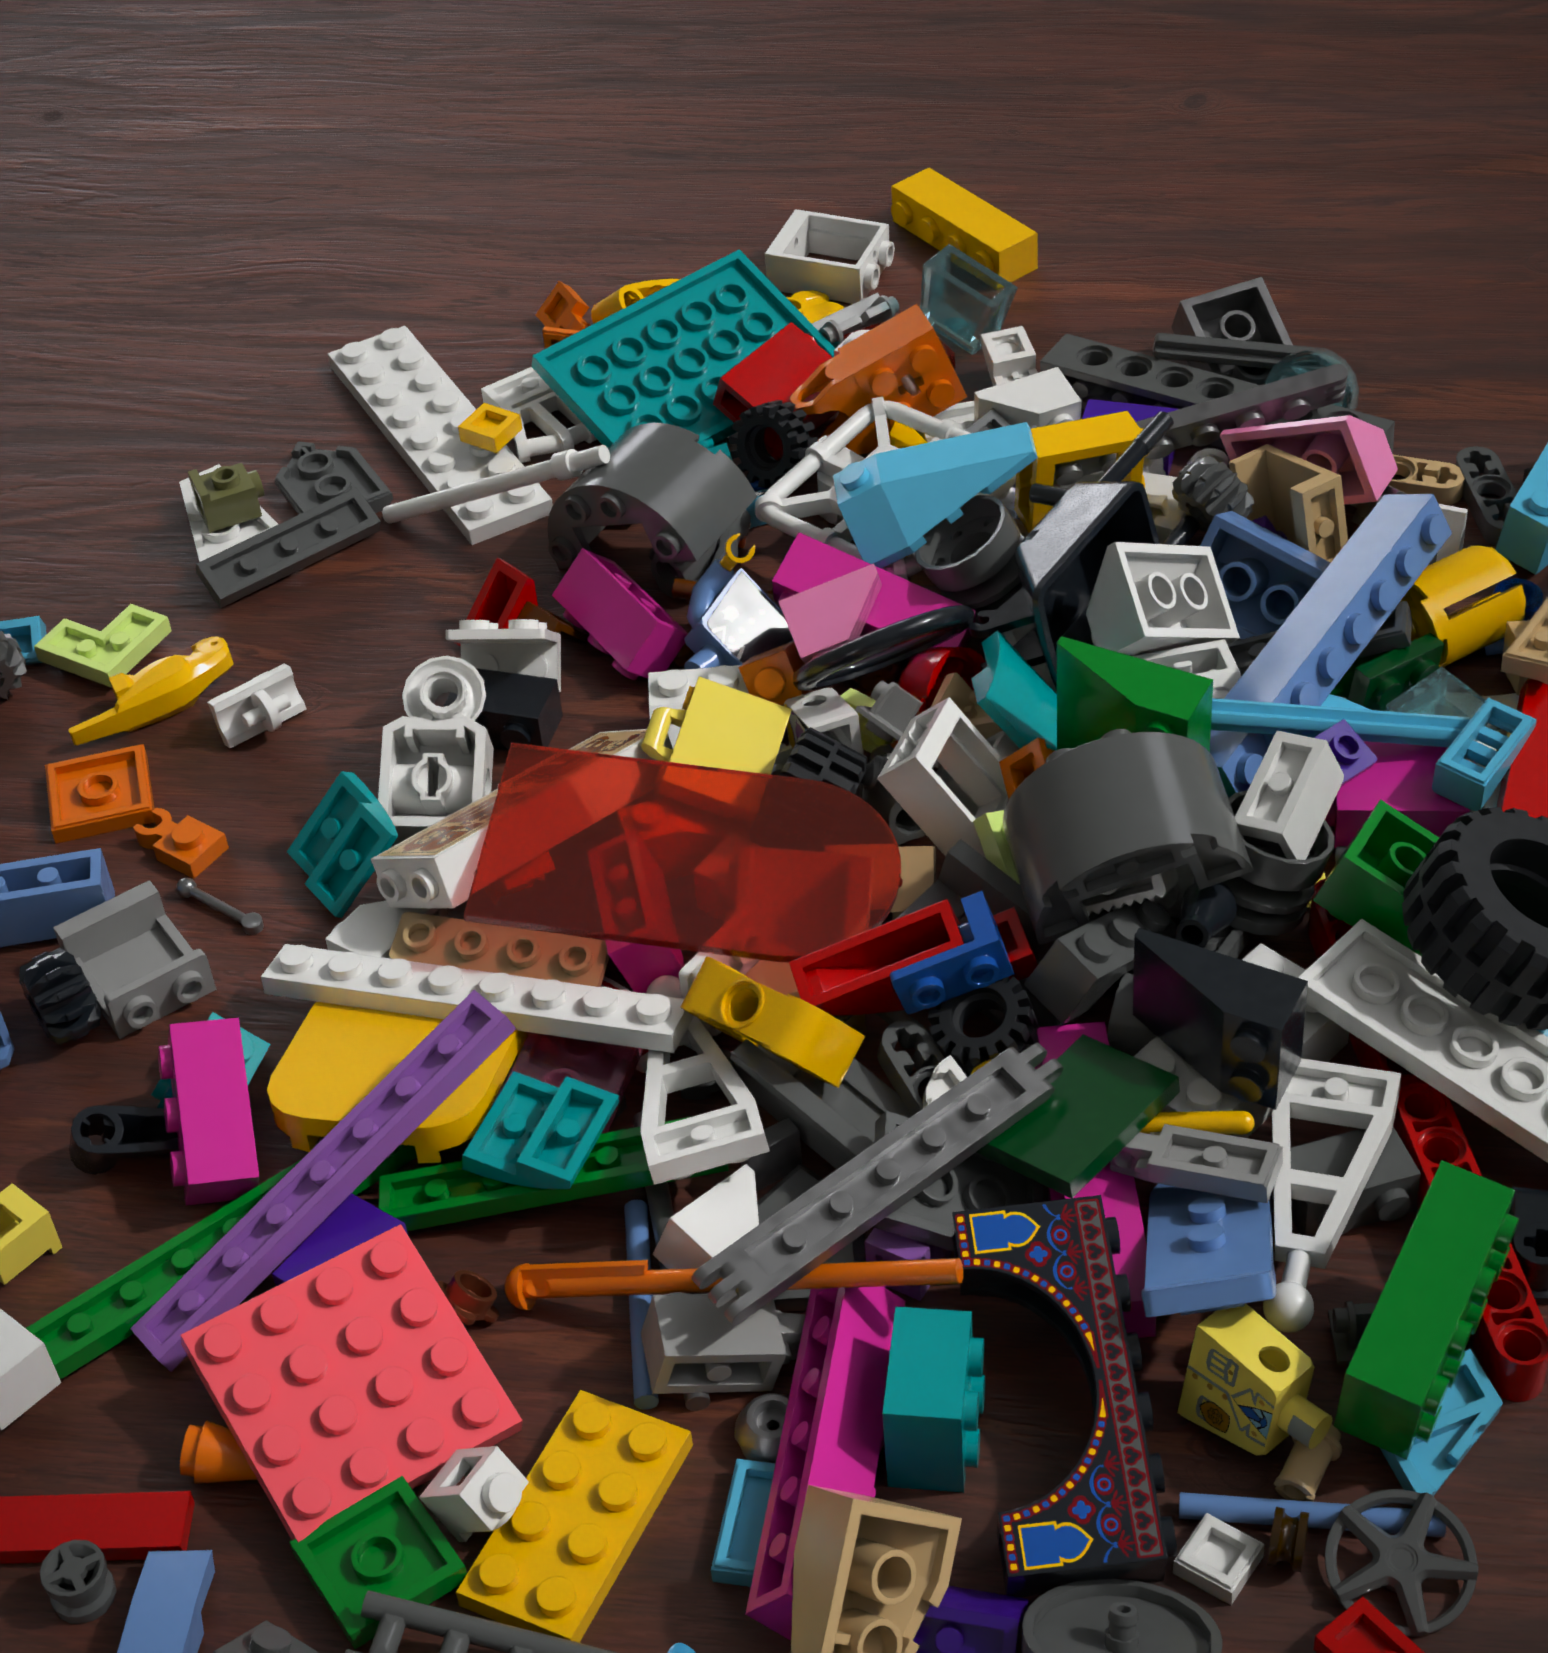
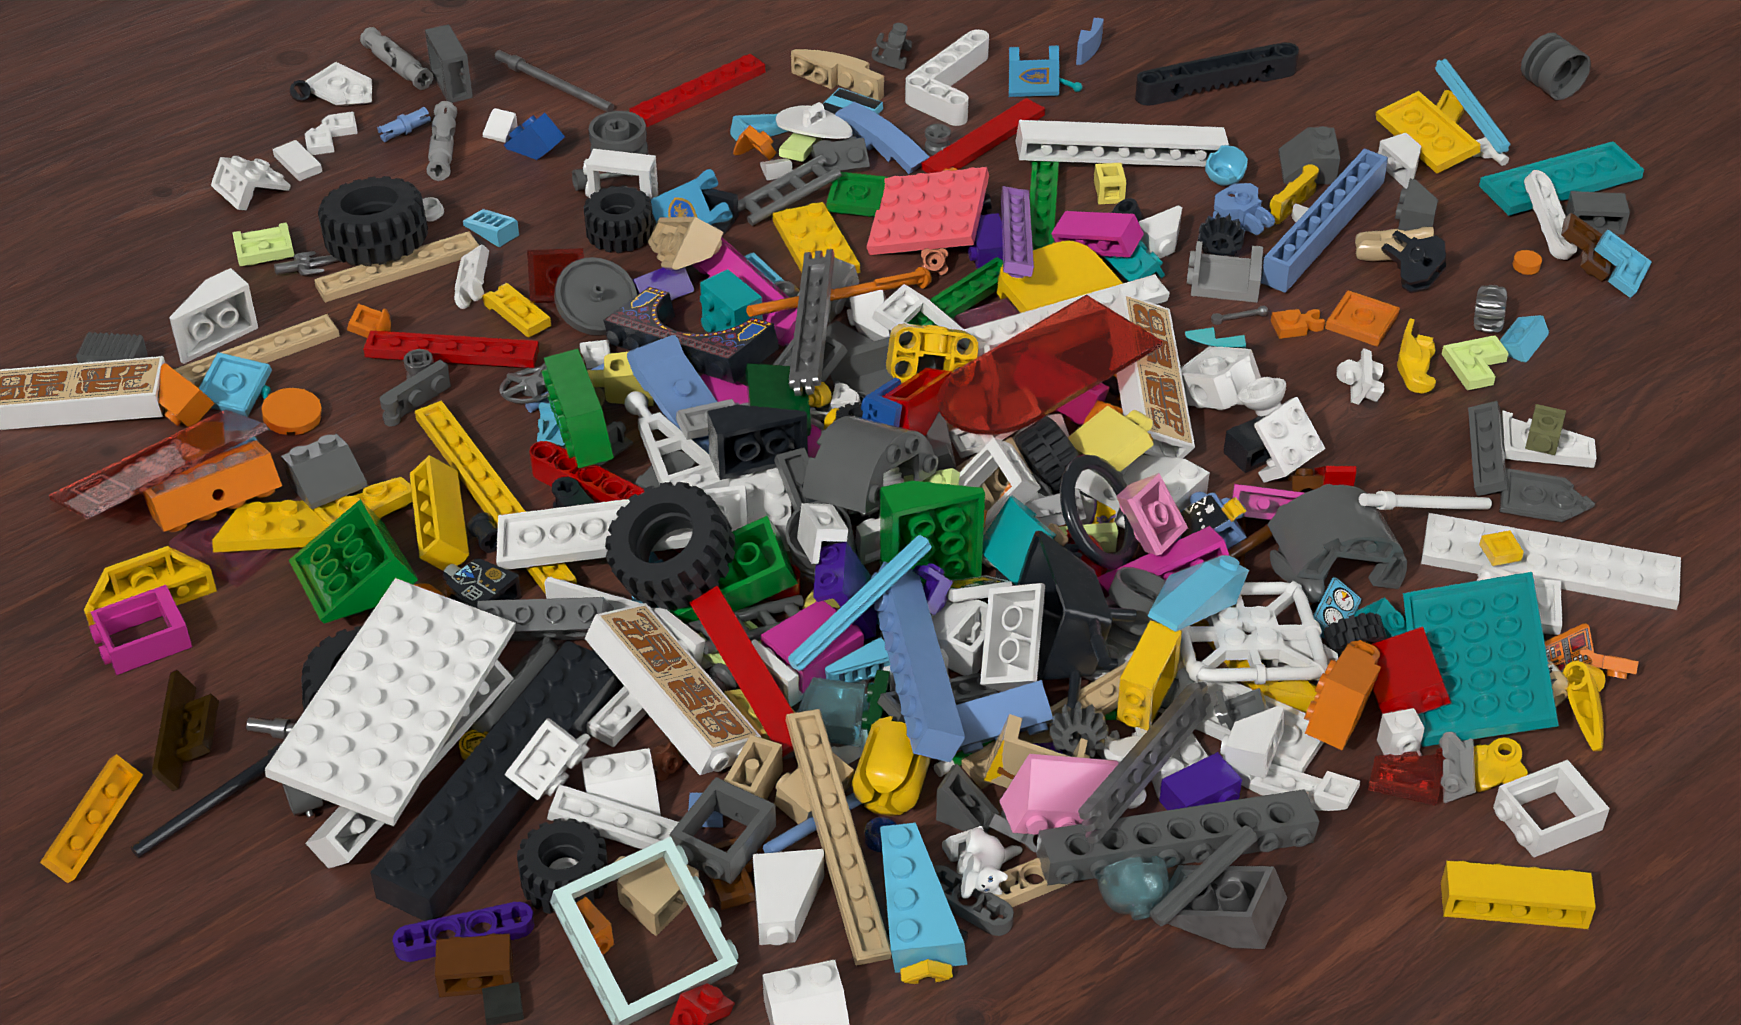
camera: 130 degrees right, 0 degrees up
white brick [419,1446,529,1542] -> none
teal slope [462,1071,619,1189] -> none
clear light blue torso [920,244,1018,355] -> none
medium azure slope [1432,697,1537,811] -> none
none -> white animal [957,828,1022,898]
none -> white slope [1139,205,1182,258]

